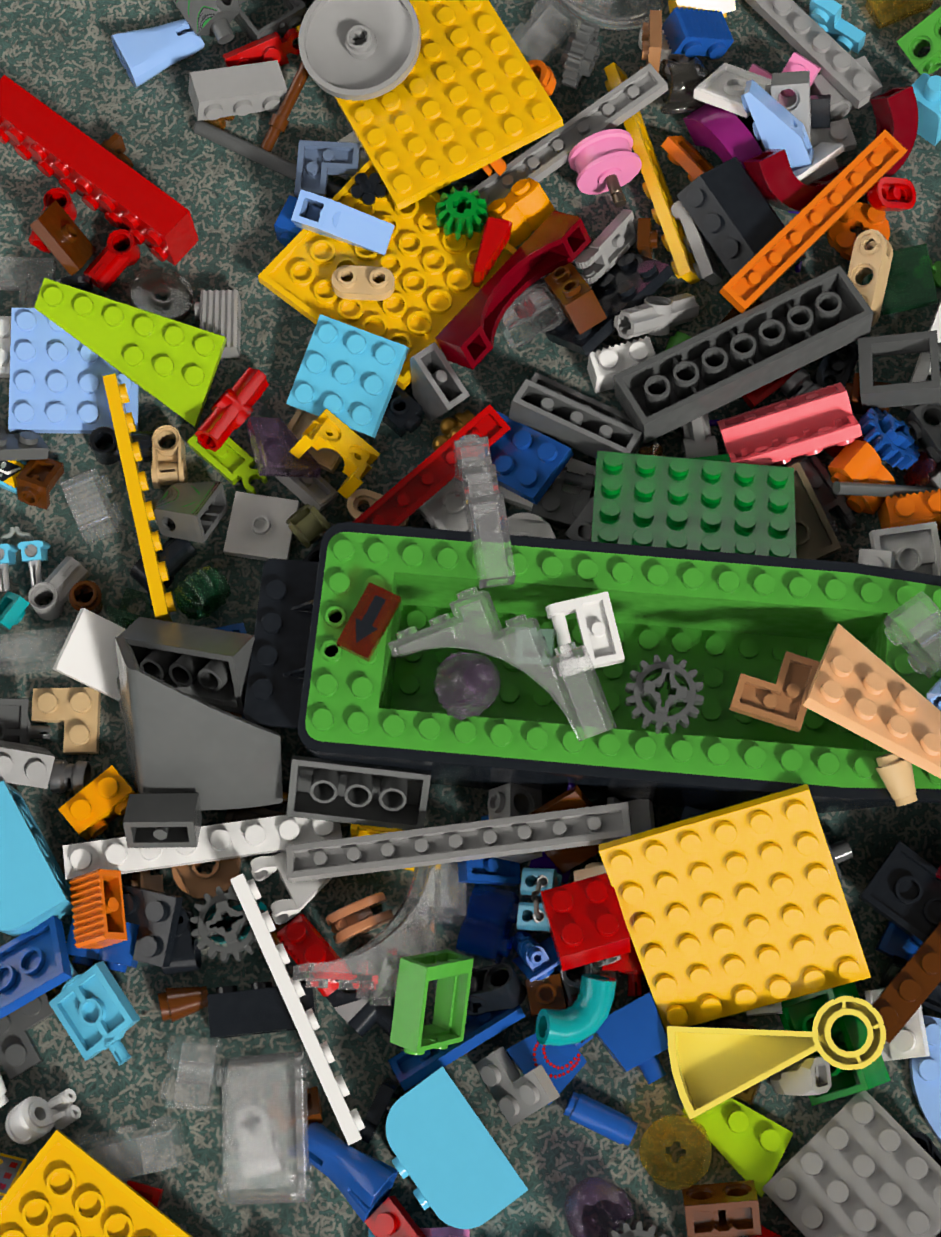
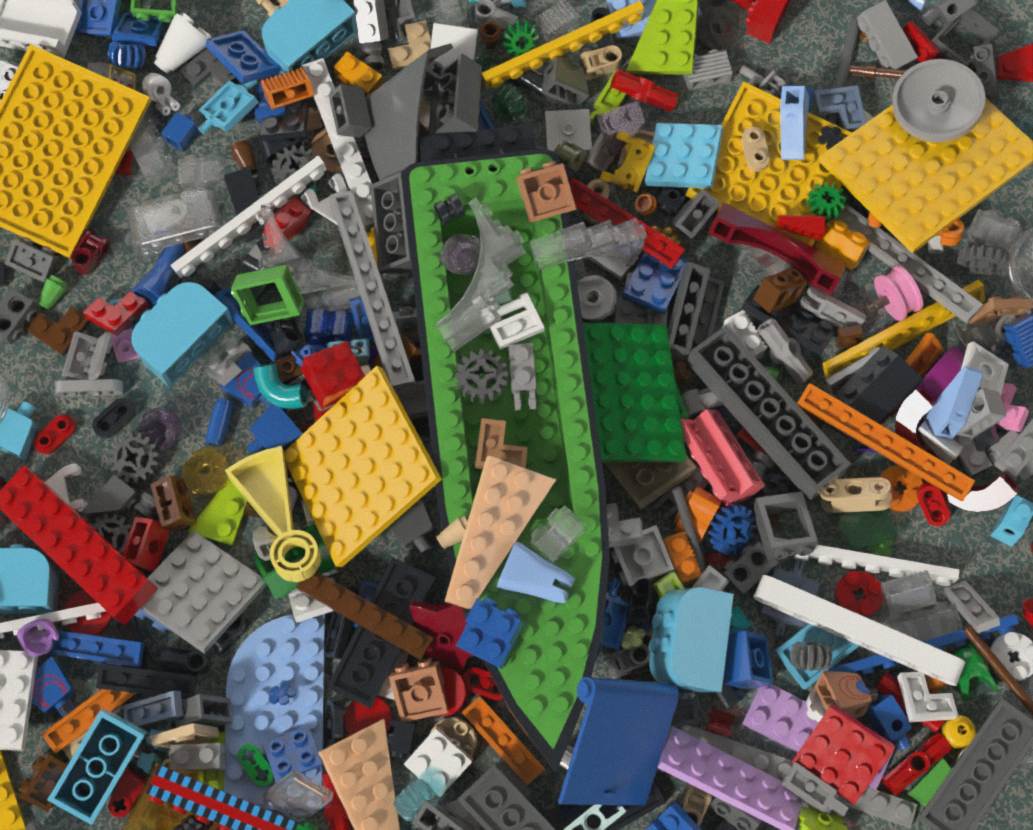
camera: 75 degrees right, 0 degrees up
nougat head [325,892,394,944] -> none
clear red tile [336,582,402,662] -> none
none -> blue brick [161,112,198,152]
none -> black wheel [433,194,465,225]
none -> green gear [503,20,540,57]
none -> light grey hinge [508,343,536,410]
none -> nougat plate [516,161,576,223]
none -> orange plate [635,193,657,216]
none -> light grey arm [739,65,786,96]

